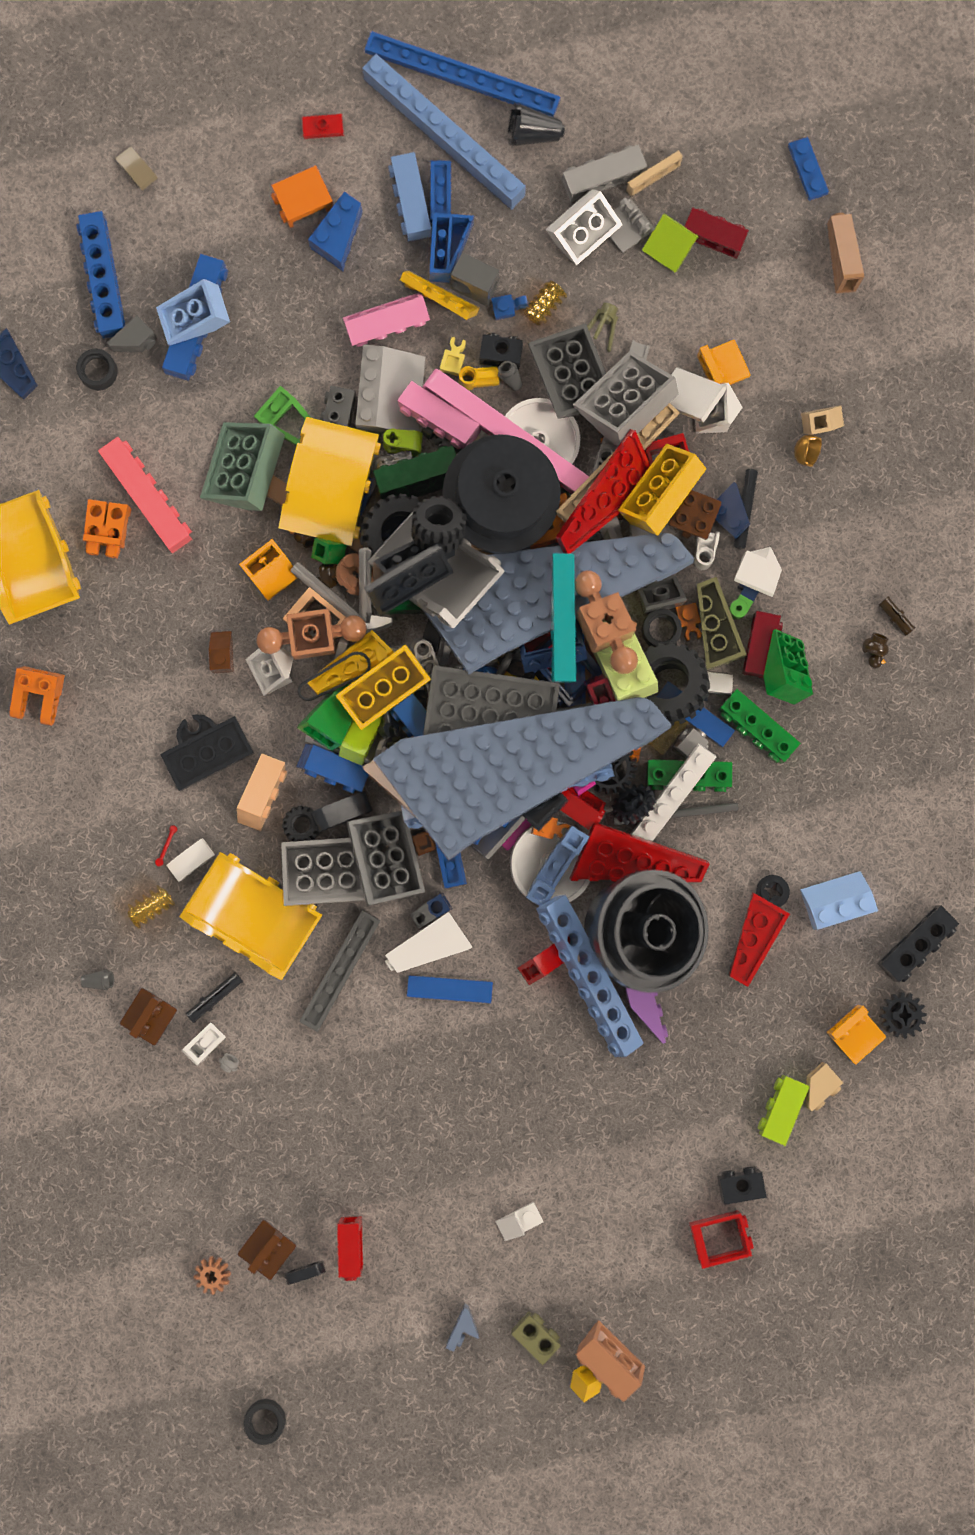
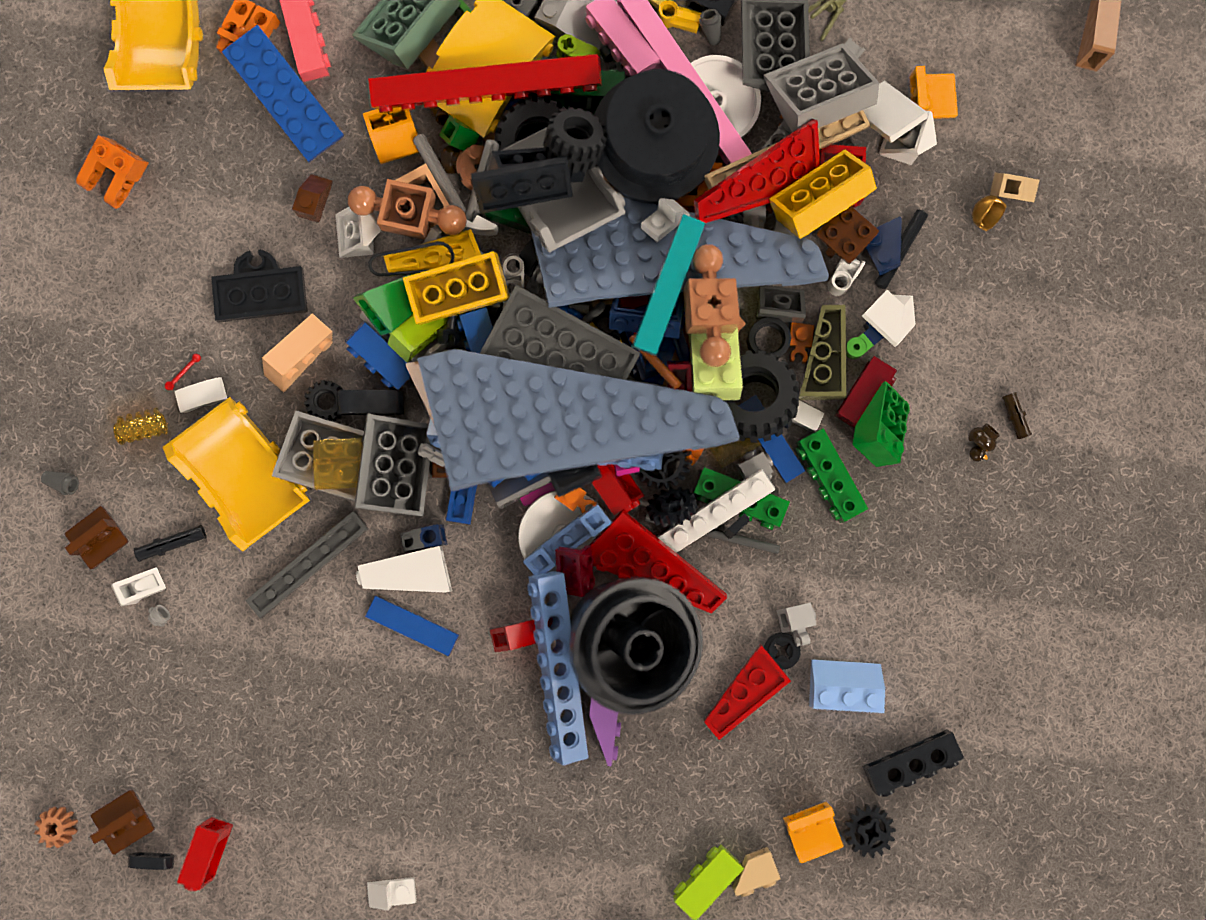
camera: 20 degrees right, 0 degrees up
none -> blue plate [221,24,344,162]
none -> clear yellow slope [313,438,362,490]
none -> red brick [368,54,602,113]
none -> light grey axle [418,443,445,467]
none -> dark red bracket [555,545,595,597]
none -> dark orange bar [629,334,681,389]
none -> white slope [641,198,690,242]
none -> black tile [723,513,750,539]
none -> light grey brick [776,602,816,647]

